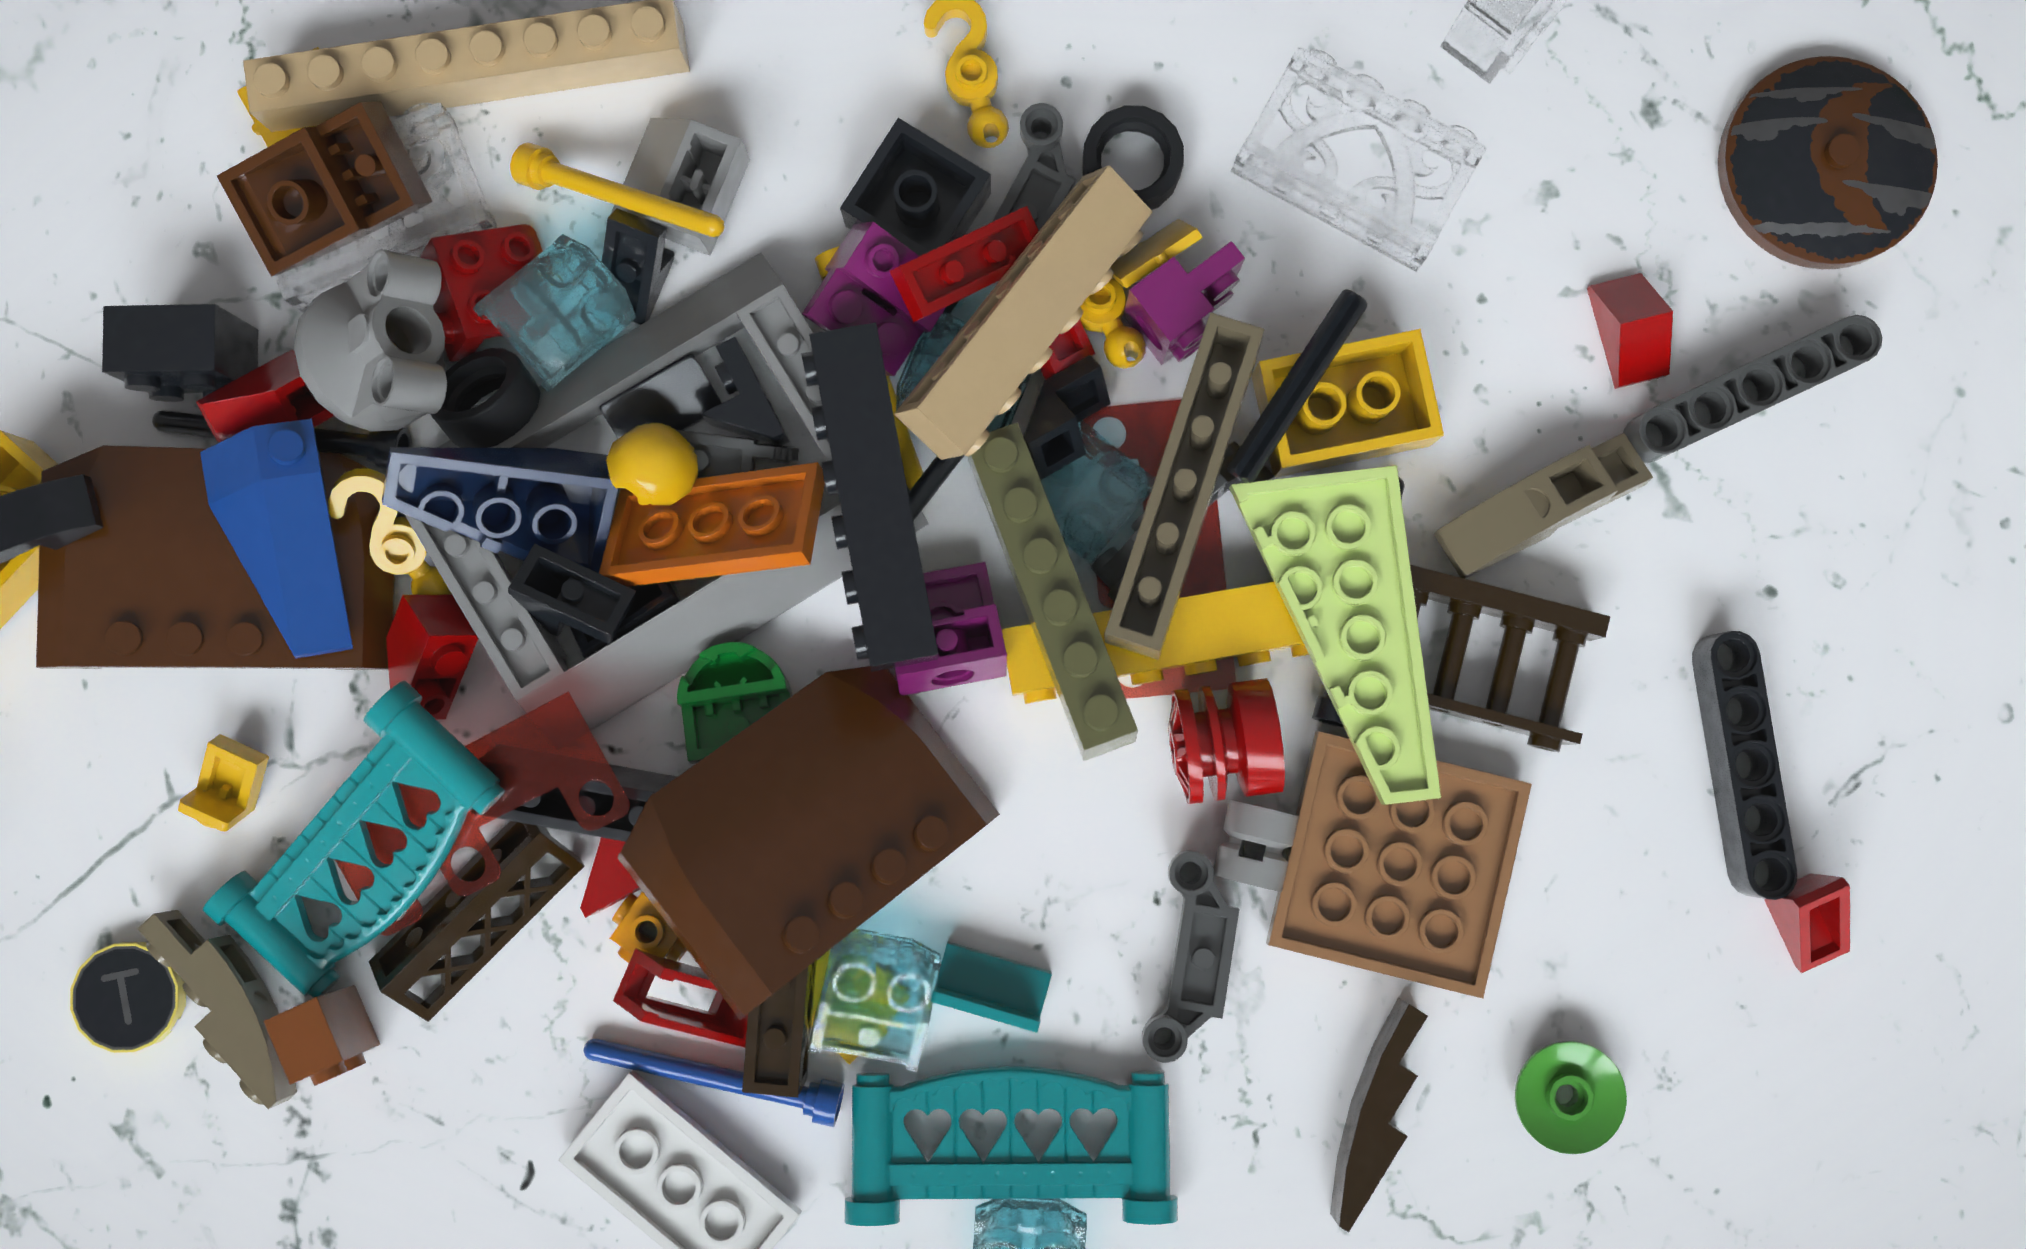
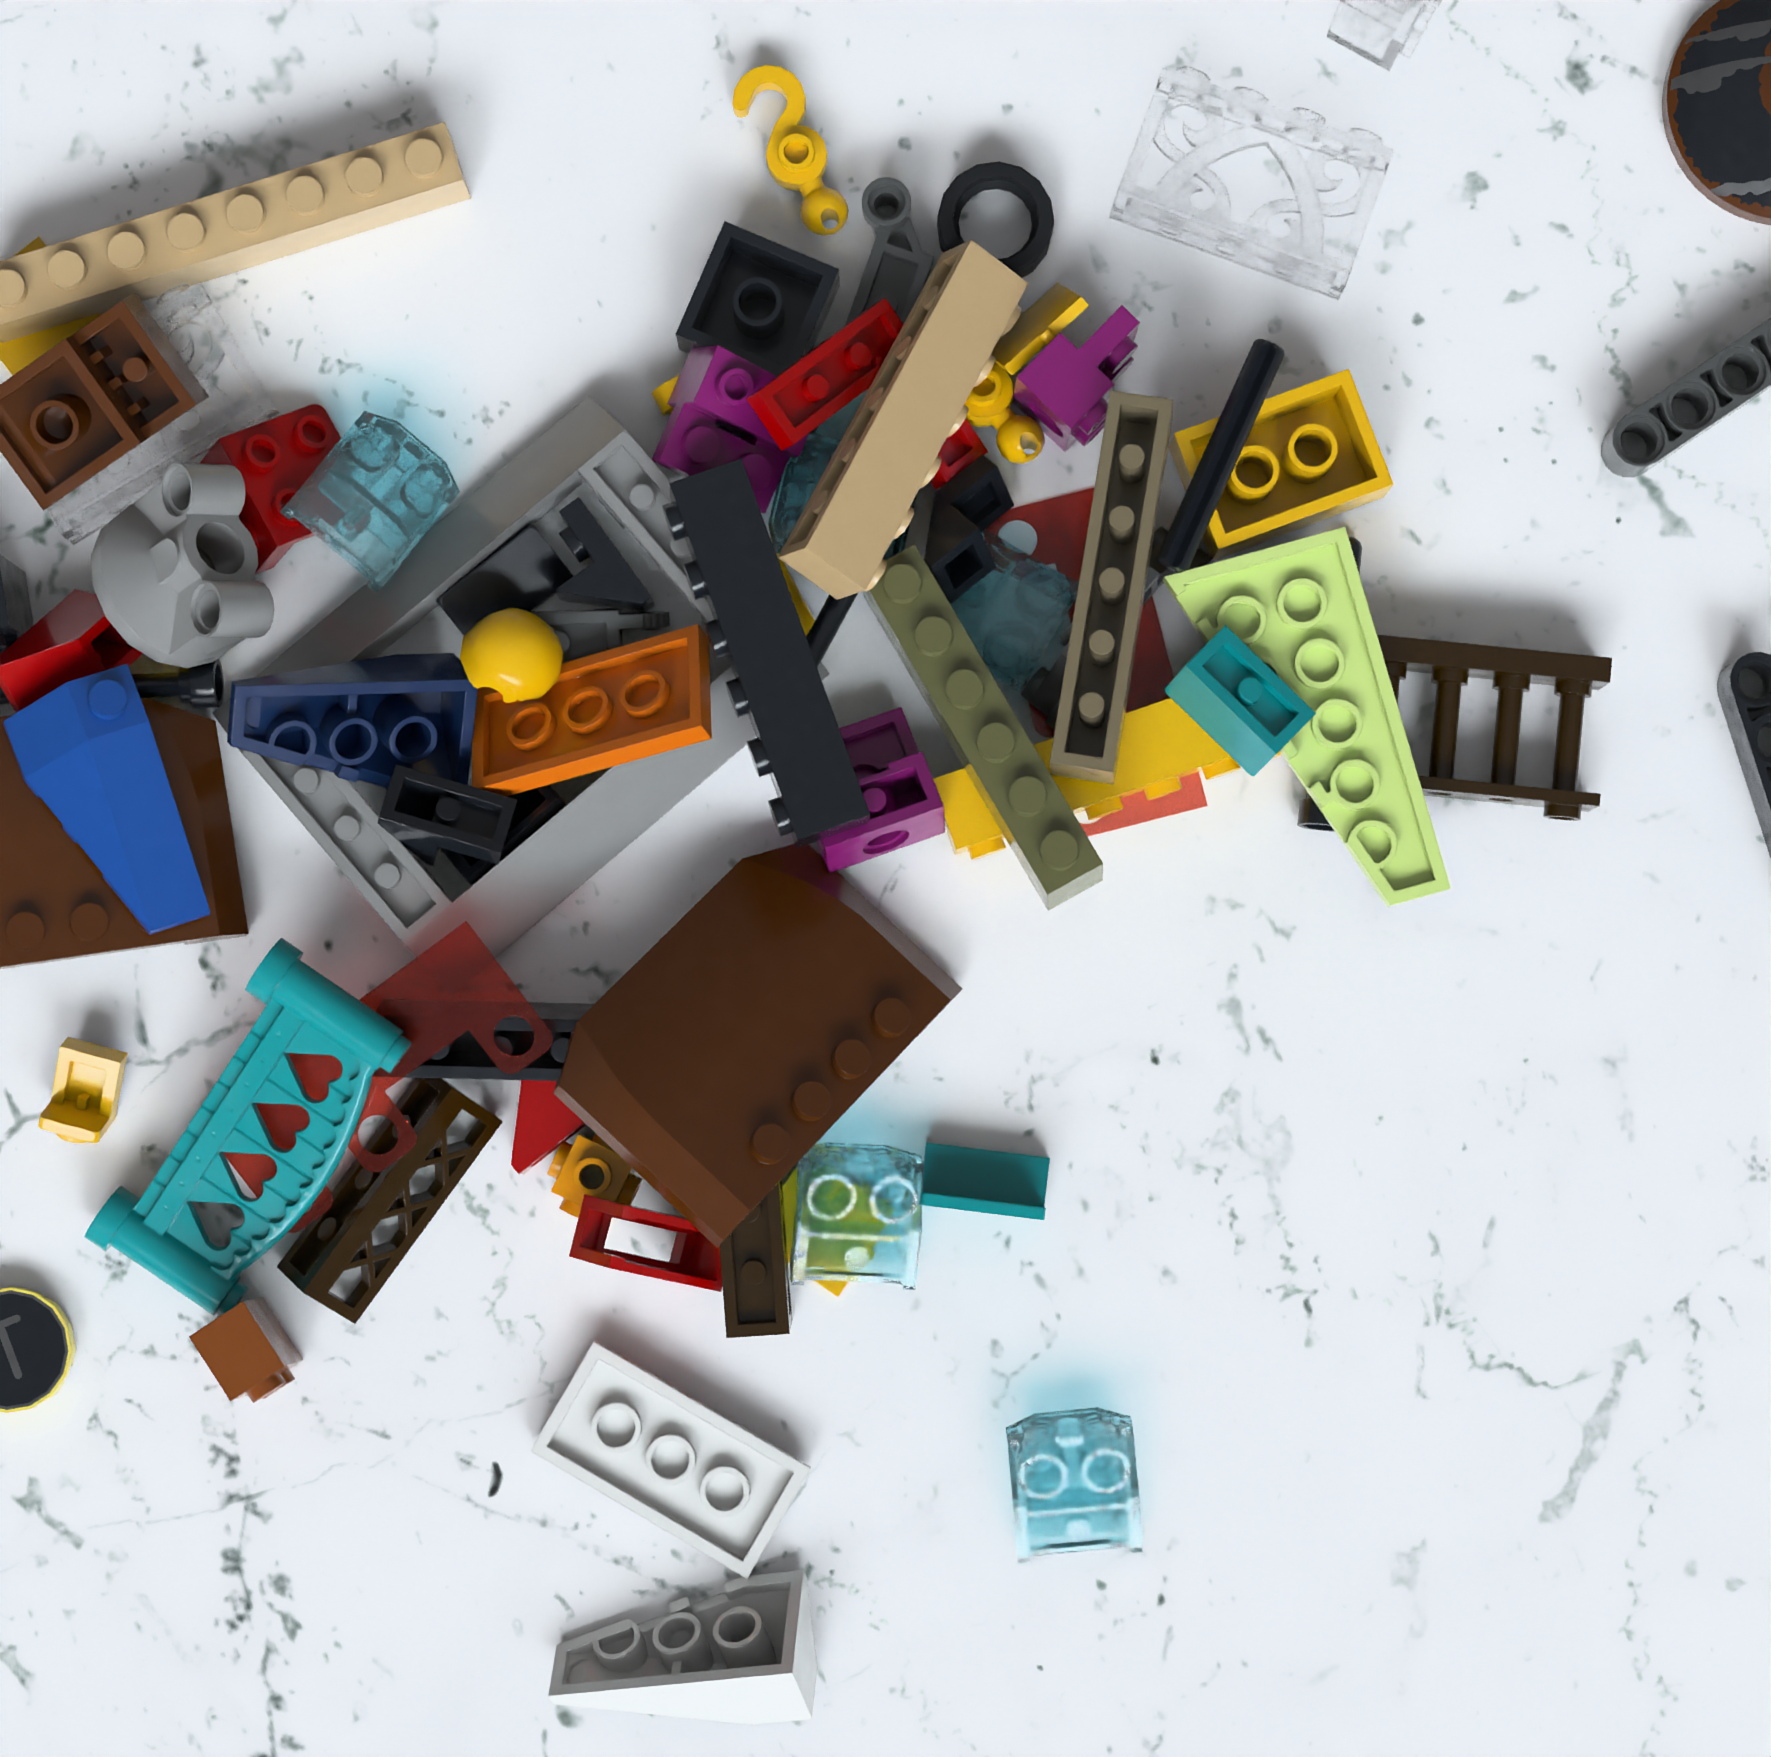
camera: 10 degrees left, 0 degrees up
dark tan slope [138,910,297,1109] -> none
yellow piece [328,469,452,595] -> none
red slope [386,595,478,720] -> none
black tyre [431,348,541,448] -> none
yellow piece [510,142,725,237] -> none
blue piece [583,1038,845,1128] -> none
black slope [595,208,675,325] -> none
light grey slope [610,118,750,256] -> none
green slope [677,642,792,764] -> none
teal piece [844,1066,1178,1226] -> none
dark grey plate [1141,850,1240,1063] -> none
red wheel [1168,678,1285,804] -> none
light grey wheel [1213,800,1299,892] -> none
medium nougat plate [1266,731,1532,999] -> none
dark brown slope [1330,997,1428,1233] -> none
dark tan slope [1434,433,1653,578] -> none
bright green dish [1515,1041,1627,1154] -> none
red slope [1587,273,1673,389] -> none
none -> teal panel [1165,625,1316,776]

